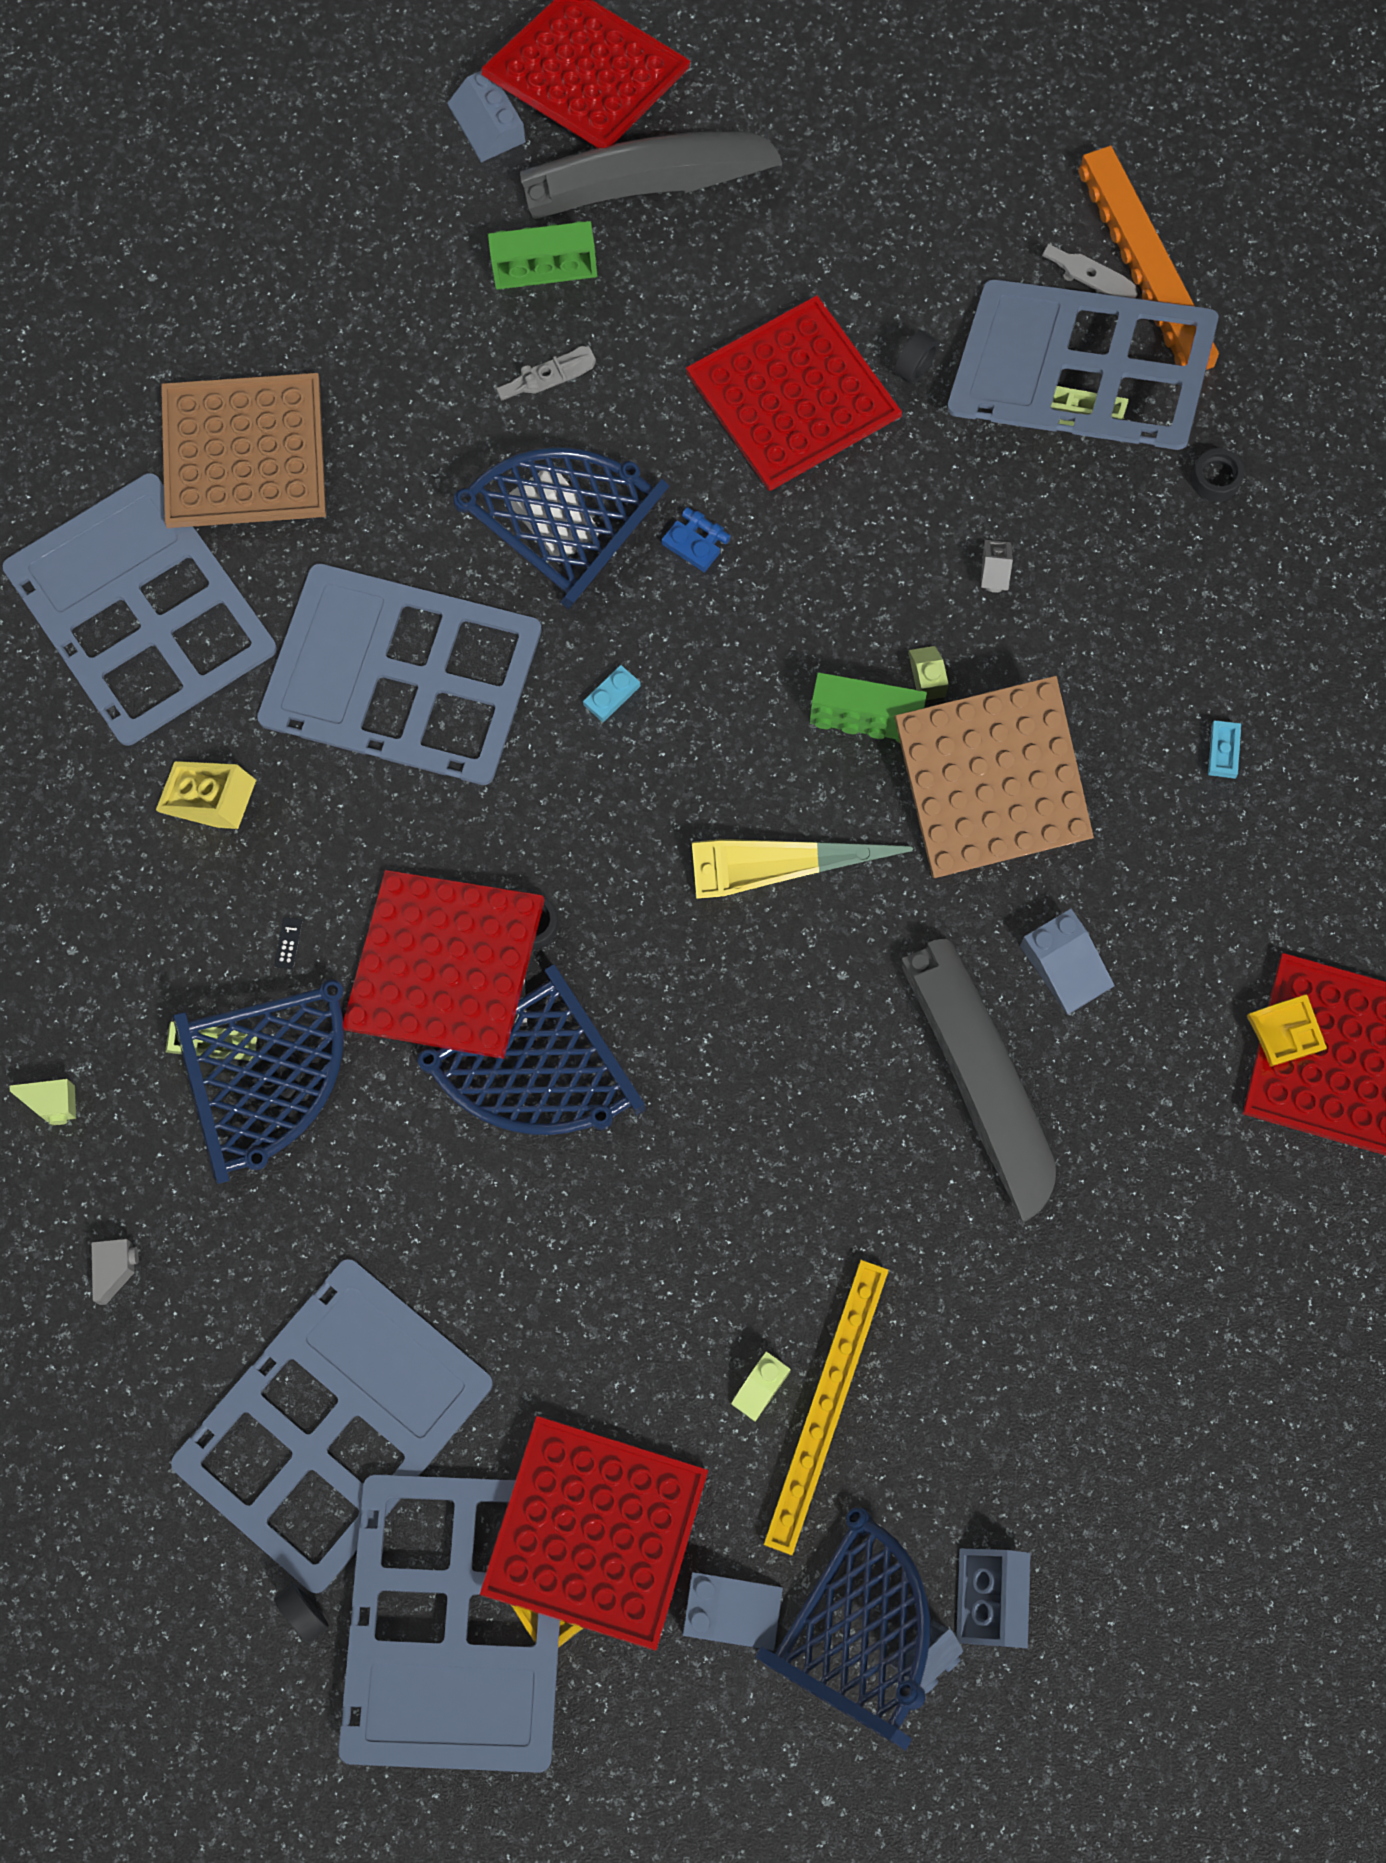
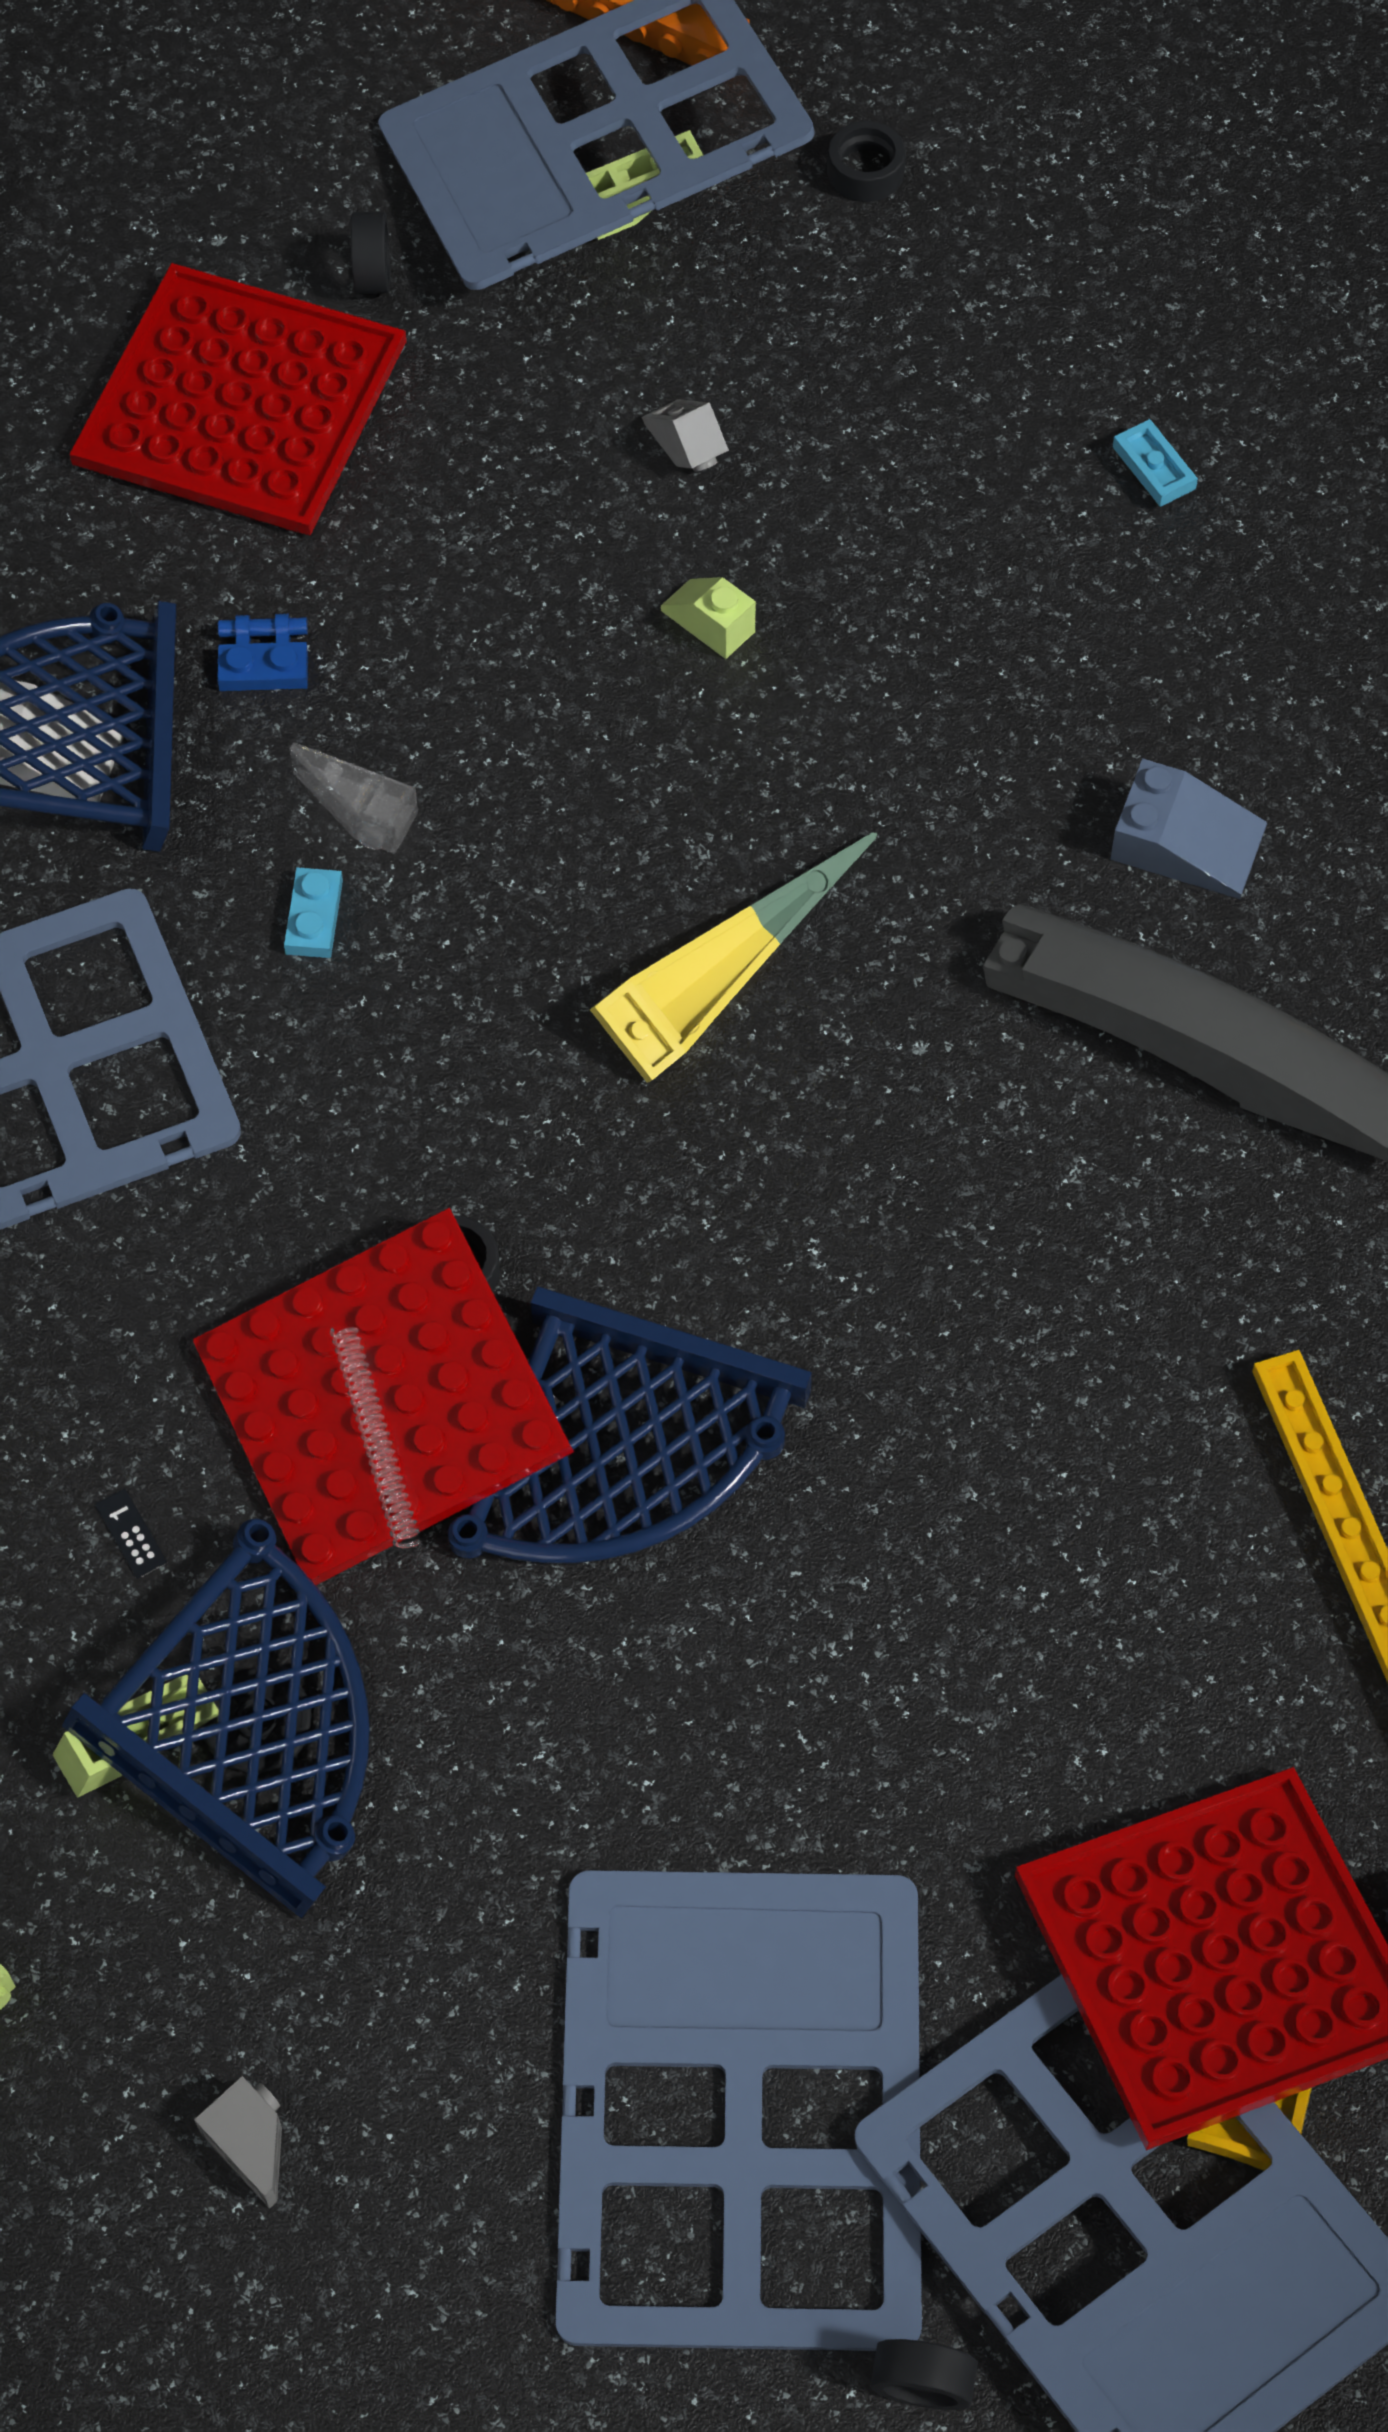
camera: 40 degrees left, 10 degrees down
yellowish green slope [731,1352,790,1421] -> none
bright green brick [810,673,927,743] -> none
medium nougat plate [894,676,1094,878] -> none
light grey piece [1042,244,1138,299] -> none
none -> clear slope [290,742,418,854]
none -> clear piece [330,1327,421,1548]

